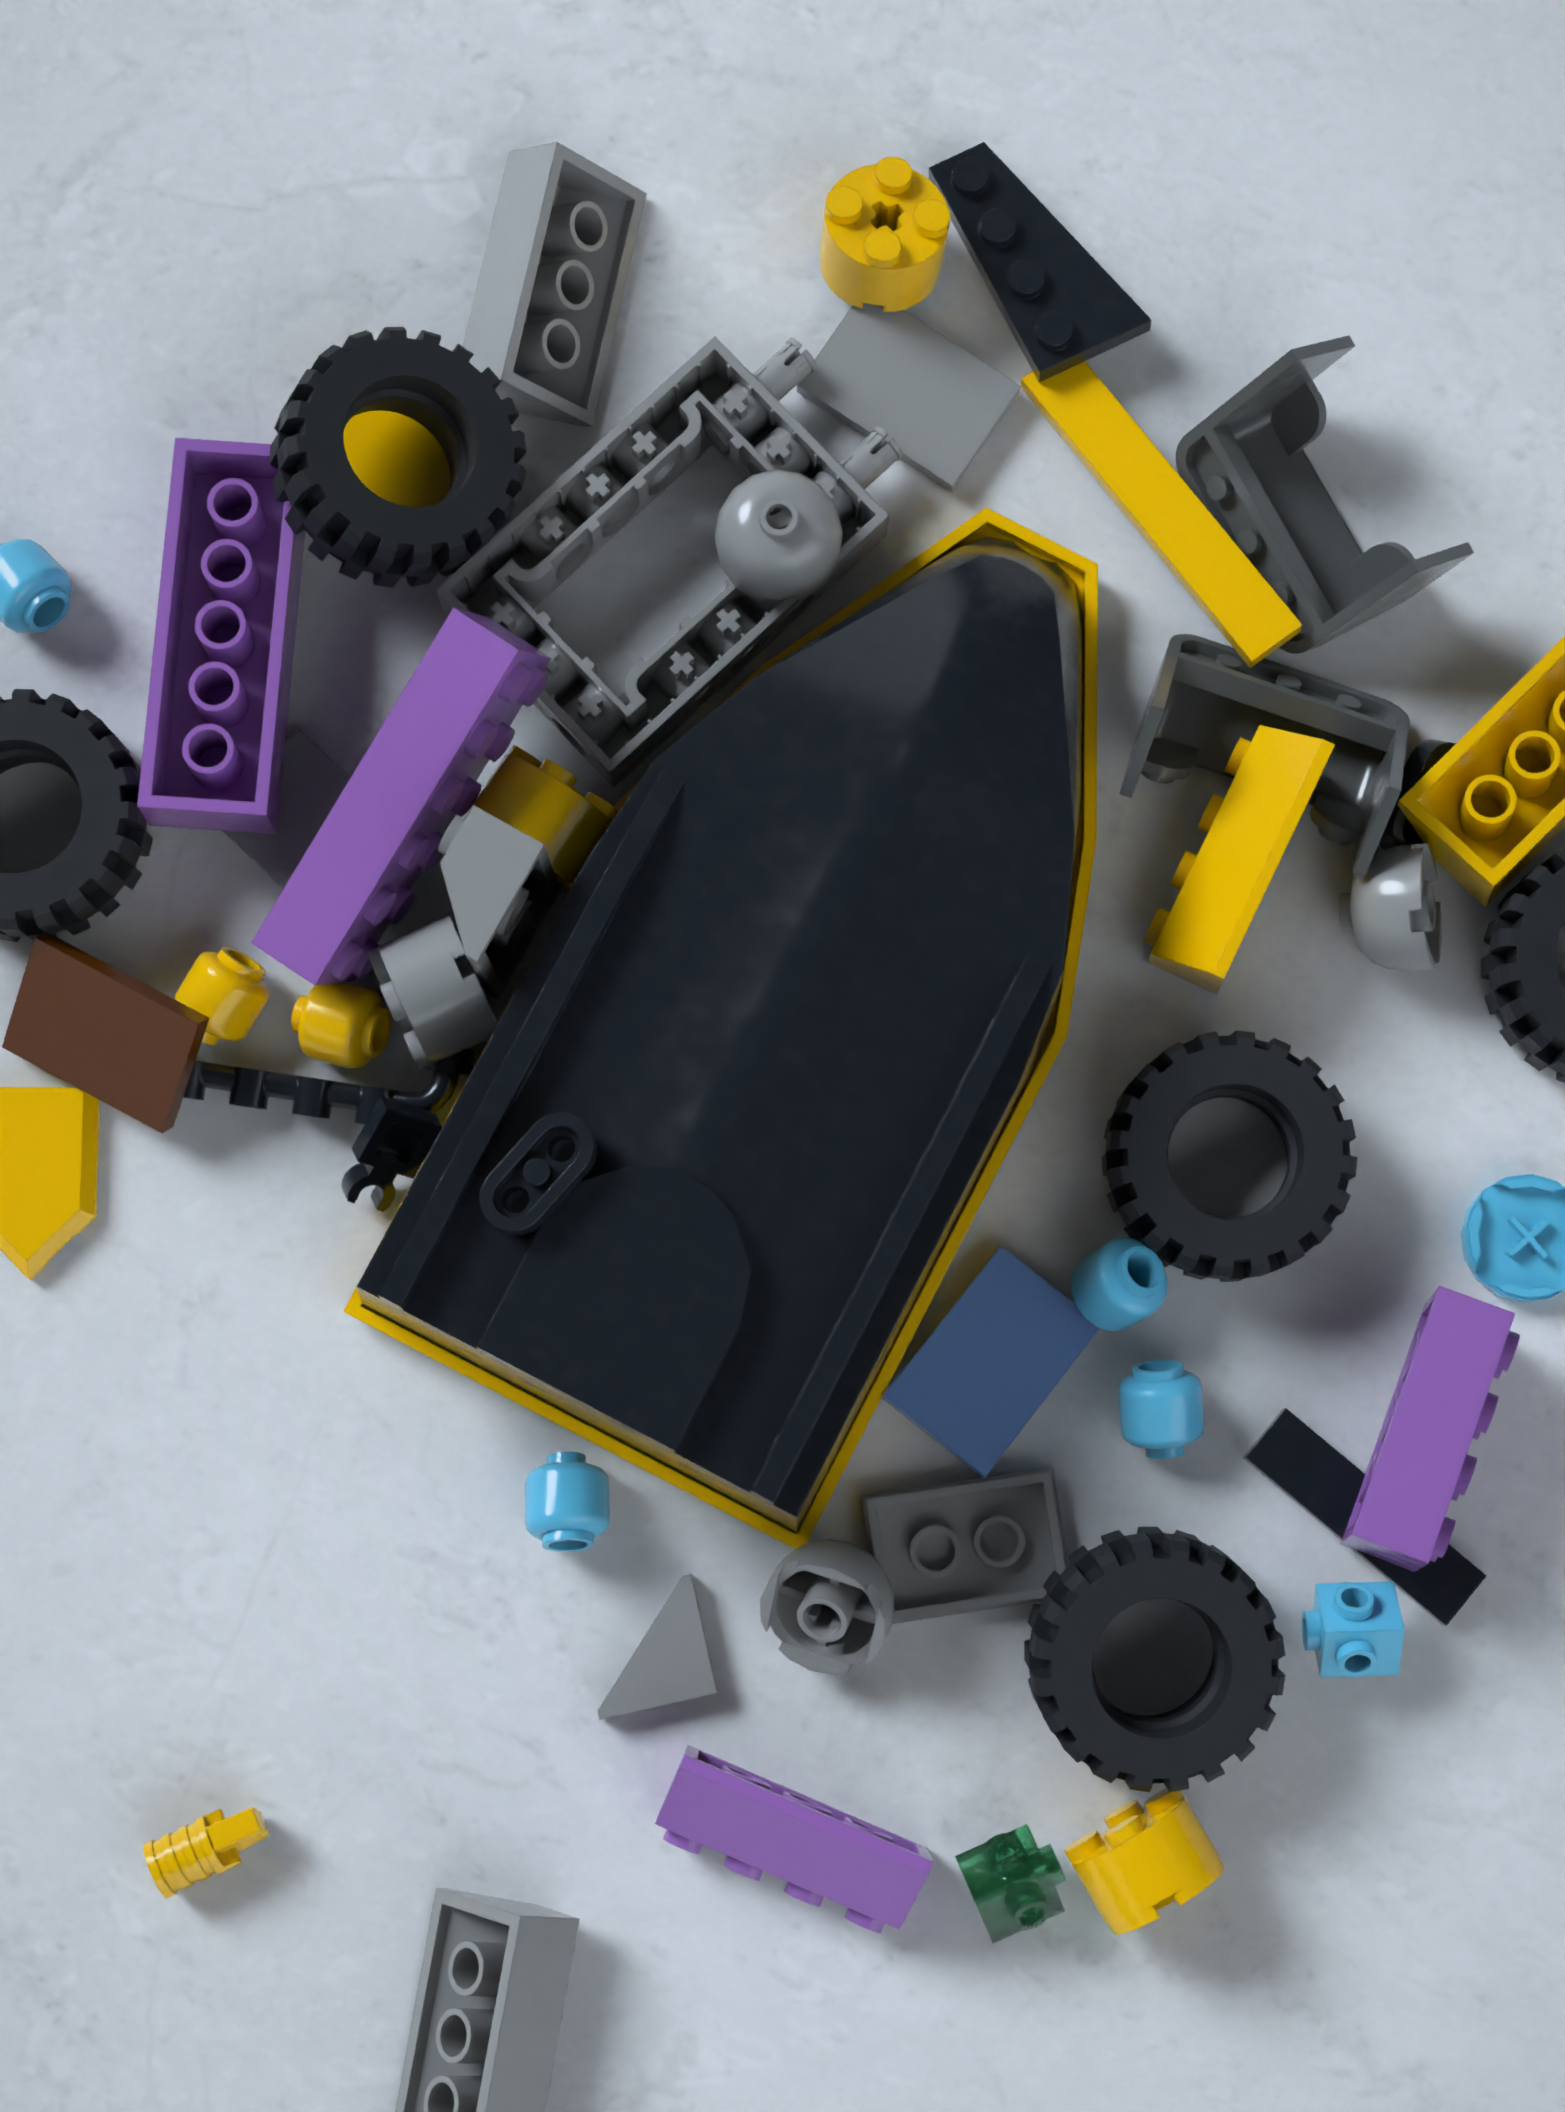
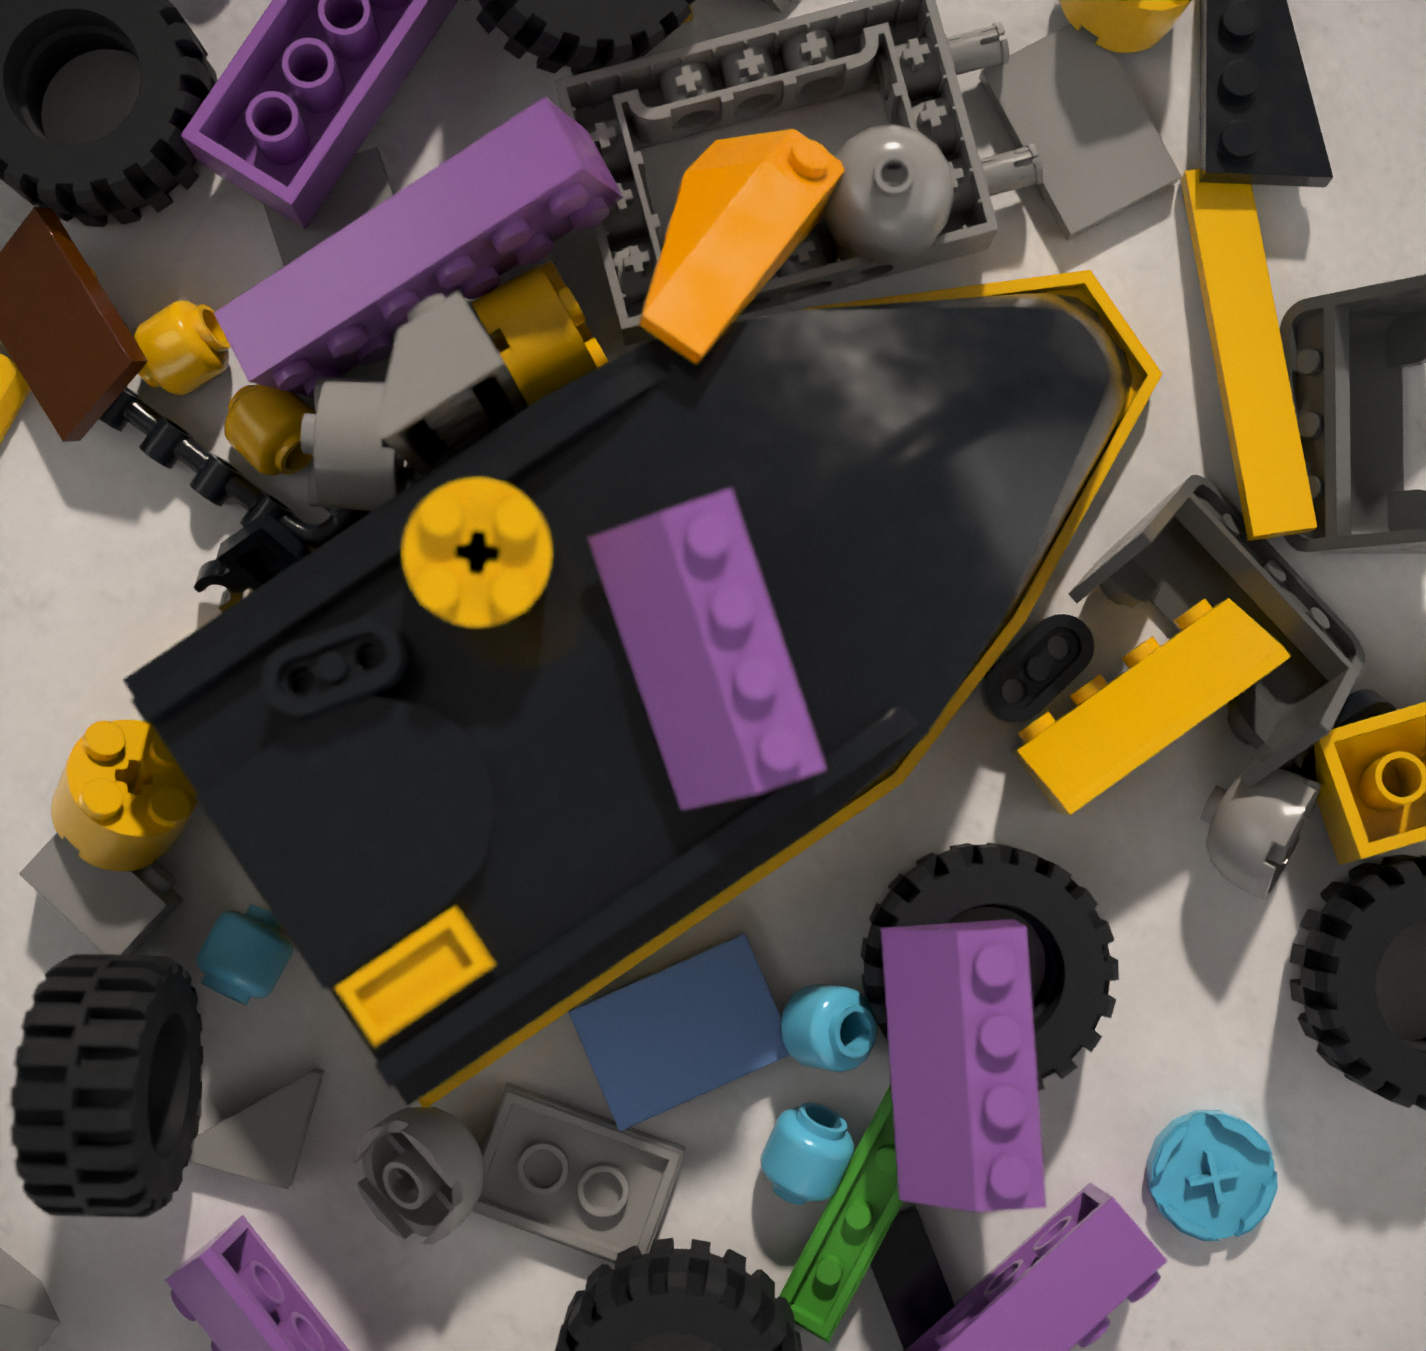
camera: 30 degrees right, 5 degrees up
none -> black tyre [10,954,203,1218]
none -> light grey brick [19,833,184,955]
none -> yellow brick [51,719,198,871]
none -> yellow tile [334,905,496,1047]
none -> yellow brick [402,477,552,627]
none -> medium lavender slope [588,488,826,810]
none -> light orange wedge [639,129,845,364]
none -> bright green tile [779,1084,903,1343]
none -> medium lavender slope [880,919,1046,1212]
none -> black plate [981,614,1094,723]

